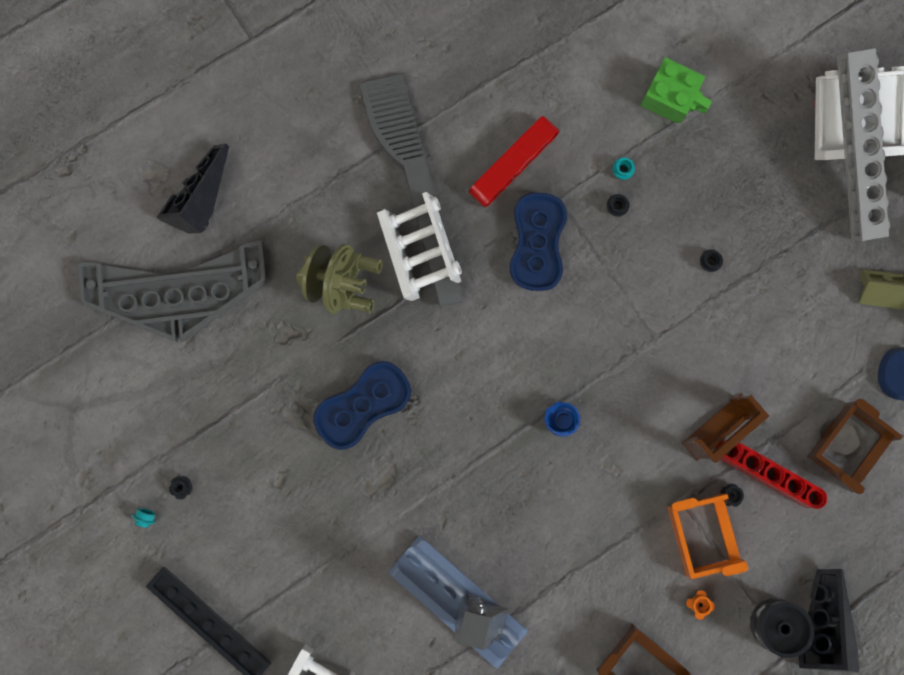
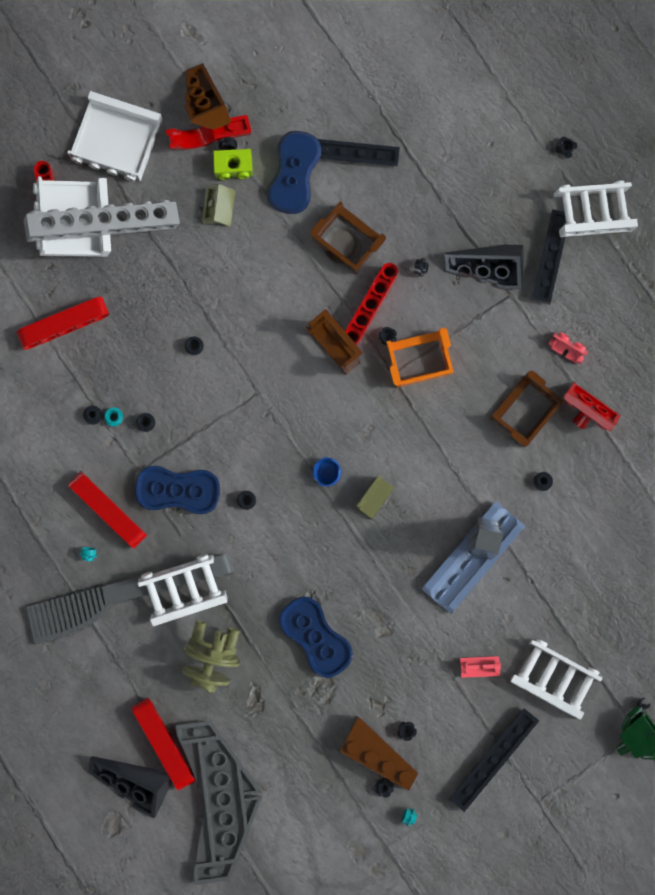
camera: 80 degrees left, 0 degrees up
bright green hinge [640,57,712,123] -> none
orange plate [686,590,715,620] -> none
black wheel [750,598,814,658] -> none
none -> red beam [16,297,110,350]
none -> teal plate [79,547,98,561]
none -> black plate [83,406,103,425]
none -> red beam [131,697,196,791]
none -> black plate [237,491,256,510]
none -> reddish brown wedge [340,716,418,791]
none -> olive panel [357,475,394,519]
none -> black plate [397,722,417,741]
none -> black plate [414,258,429,277]
none -> coral hinge [460,656,501,678]

